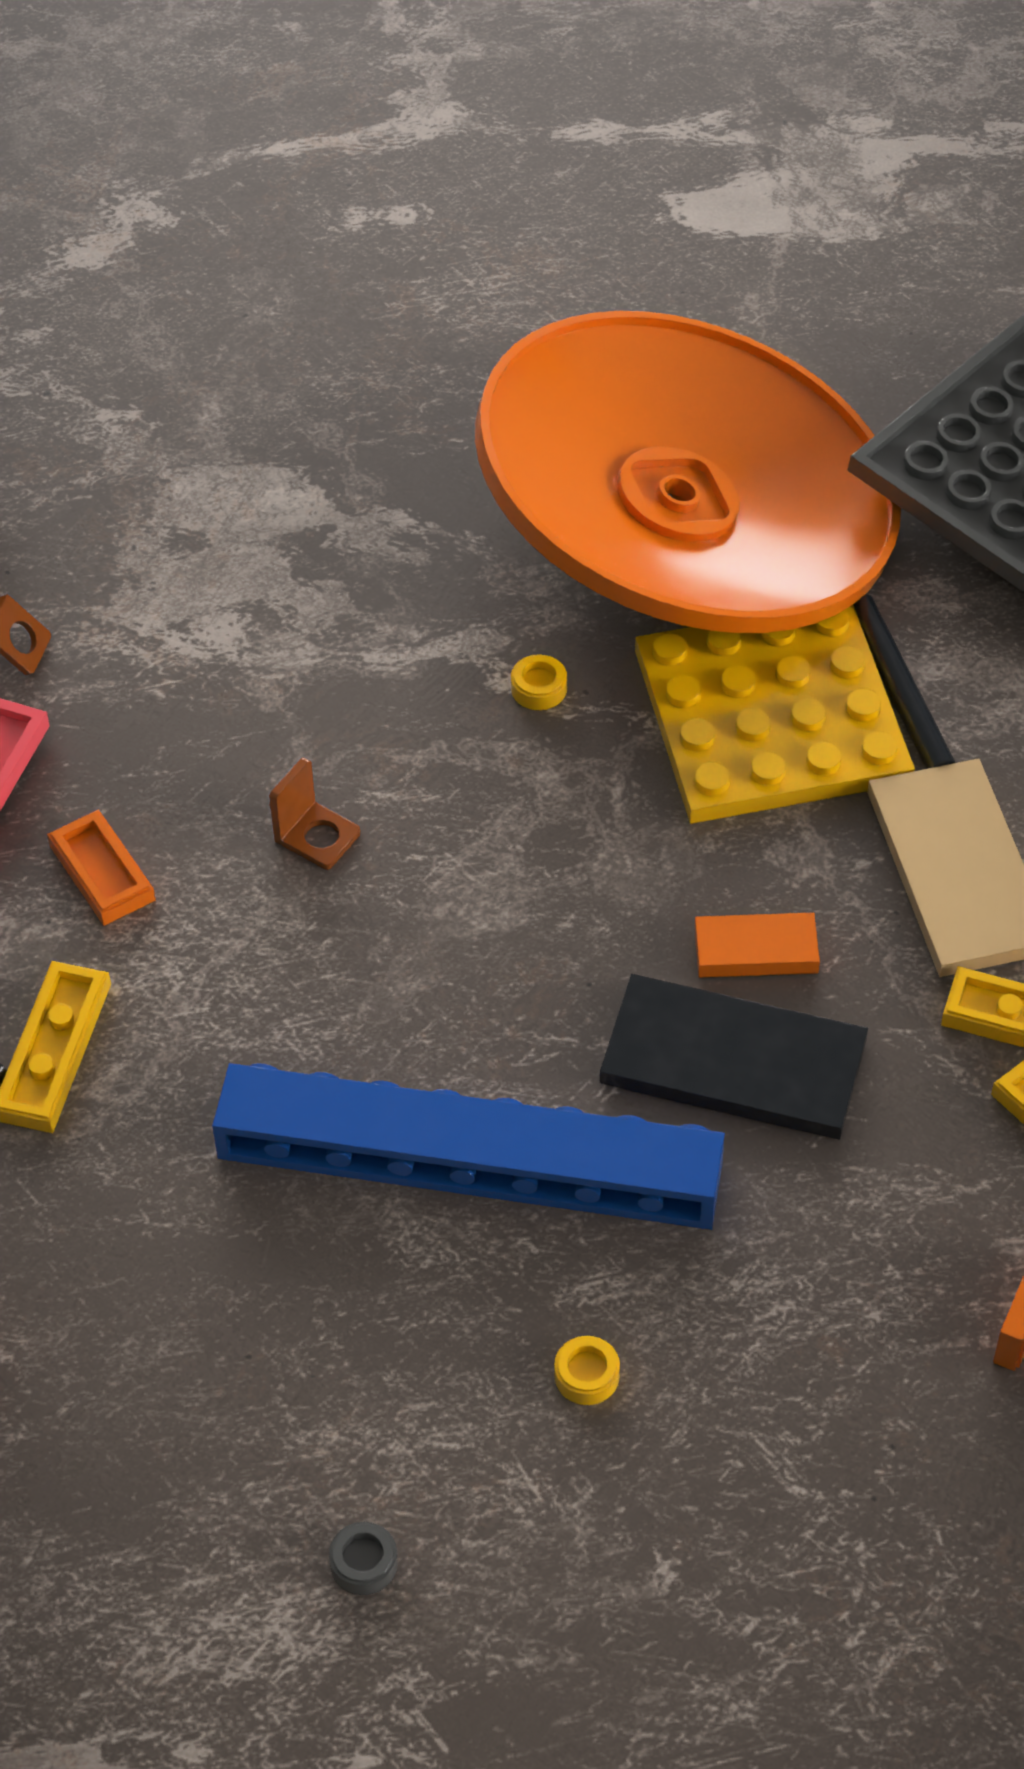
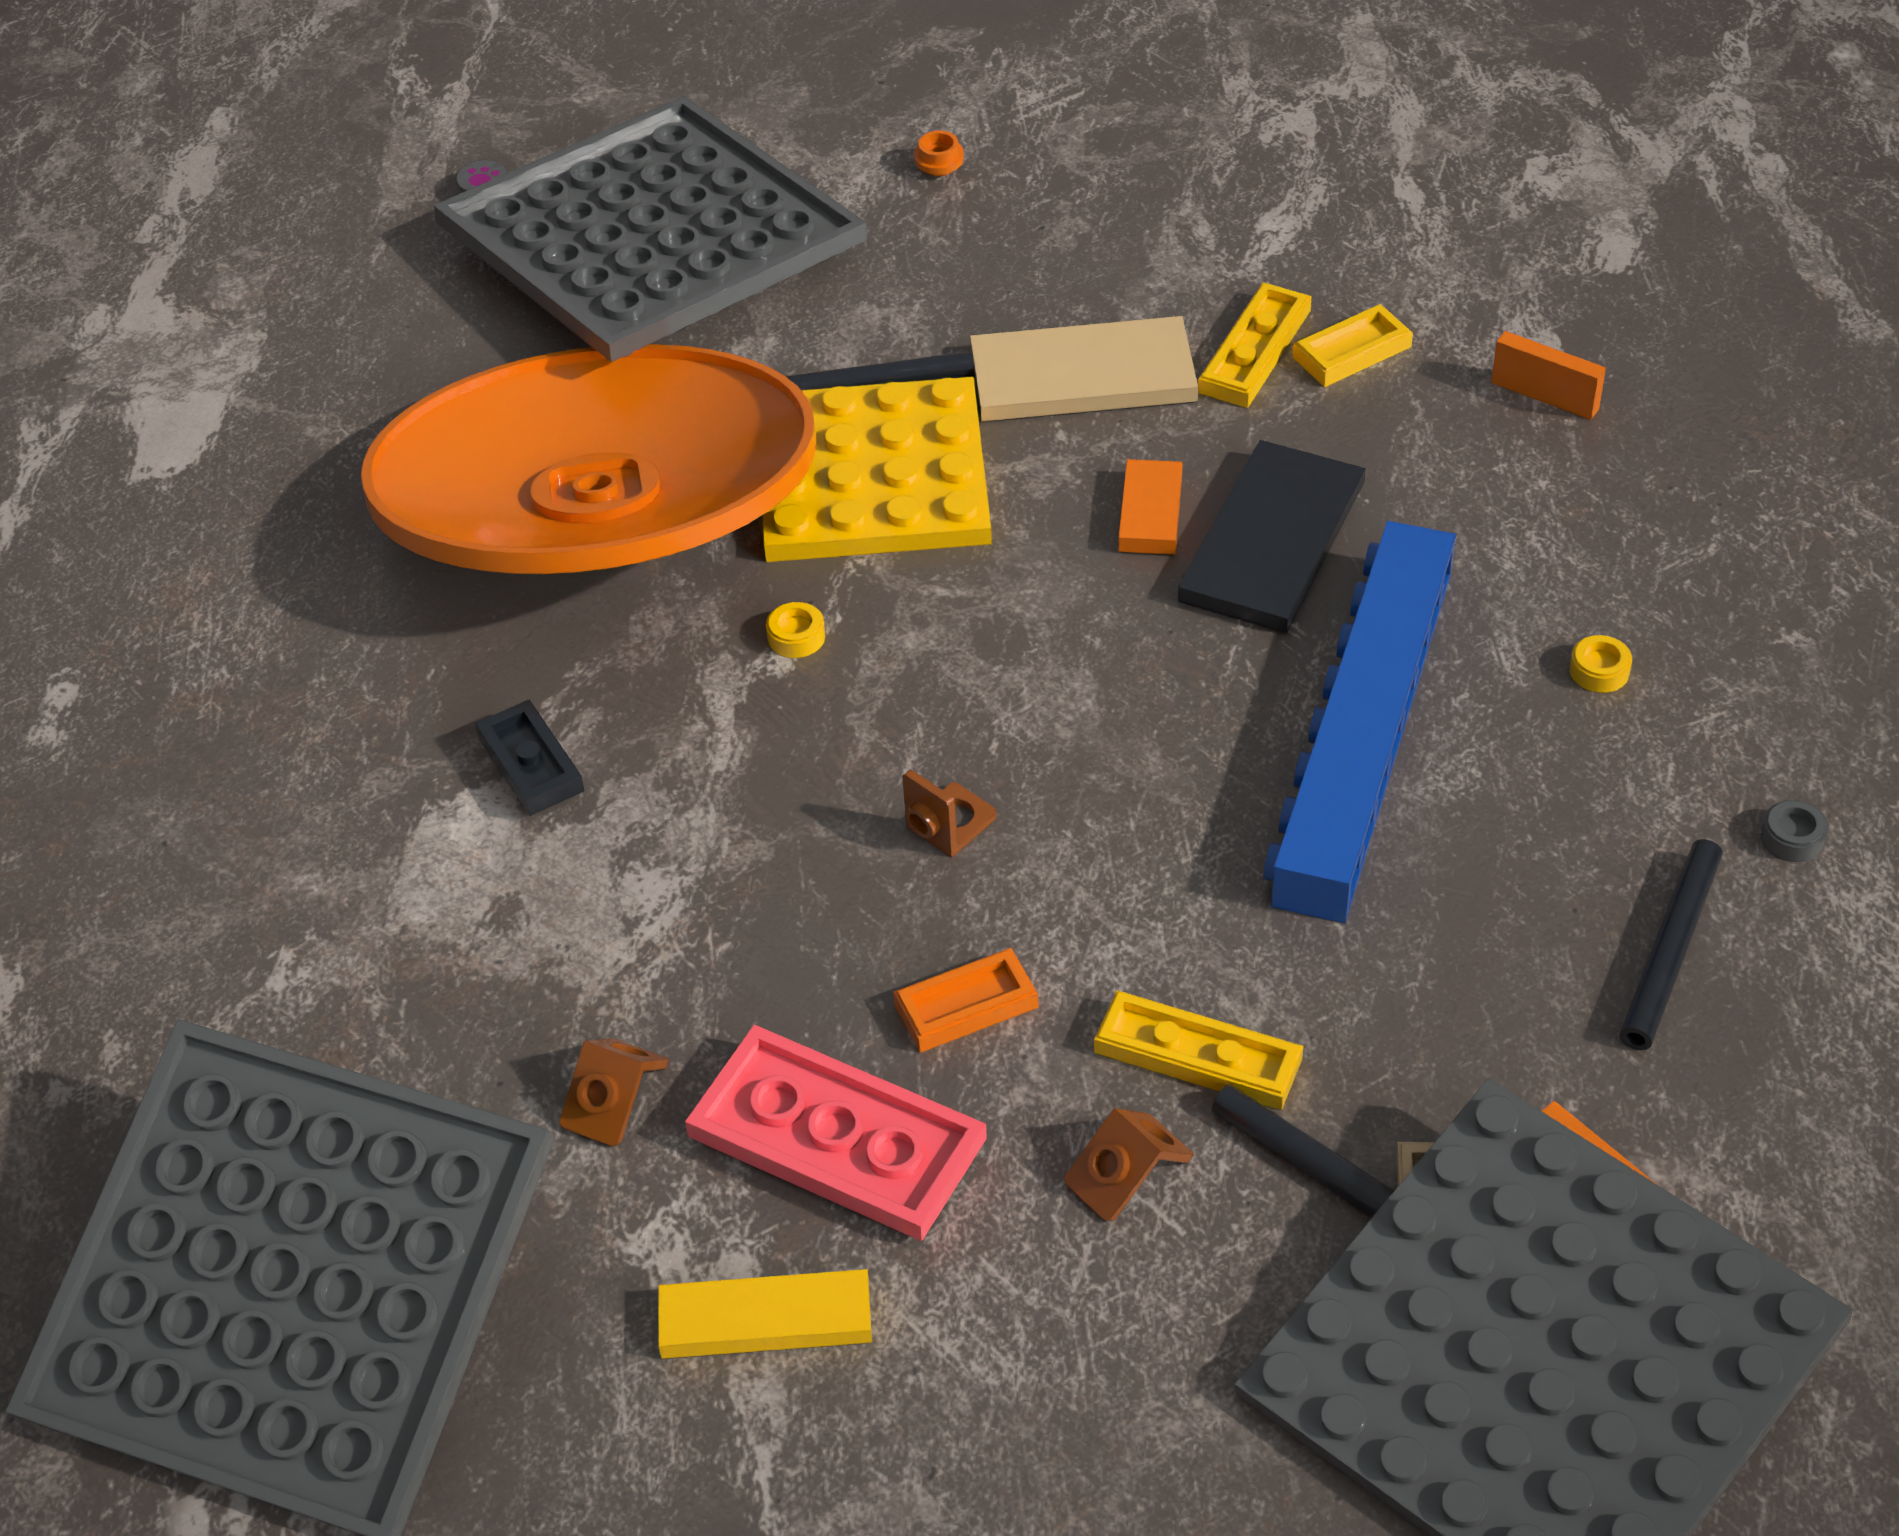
camera: 80 degrees left, 5 degrees down
none -> black plate [475,699,585,816]
none -> black piece [1619,839,1723,1050]

